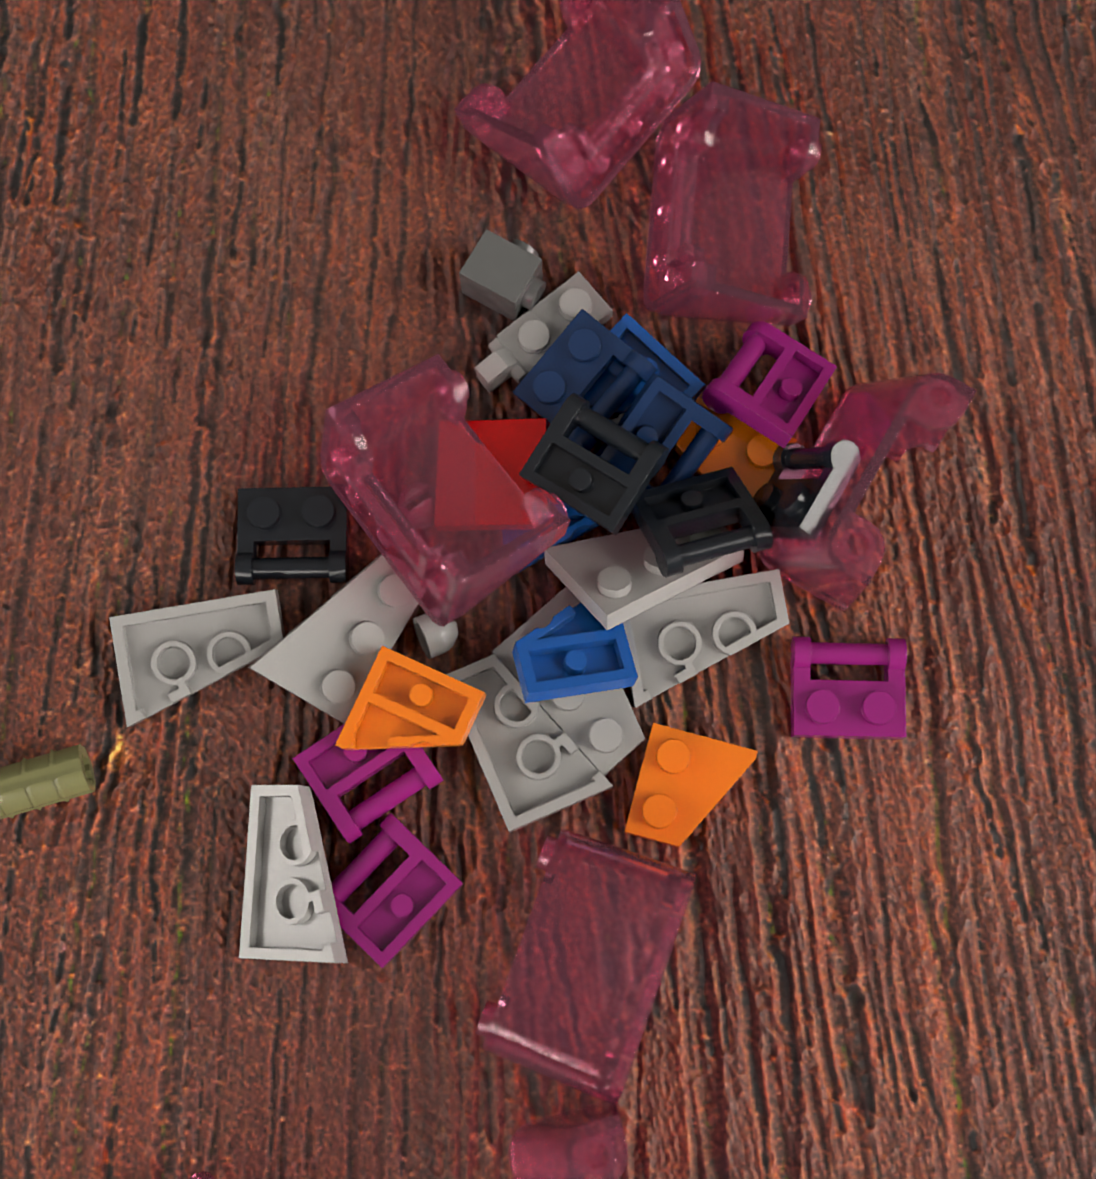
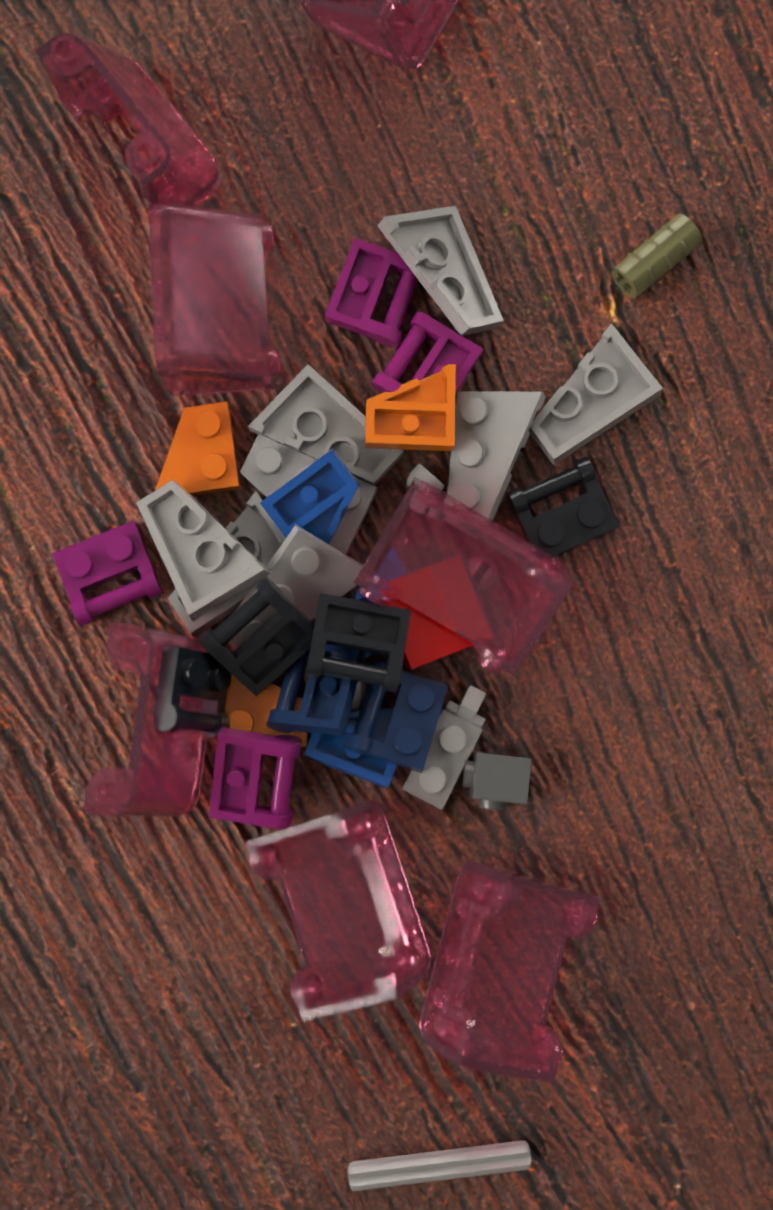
camera: 155 degrees right, 5 degrees up
none -> light grey wing [136,480,271,618]

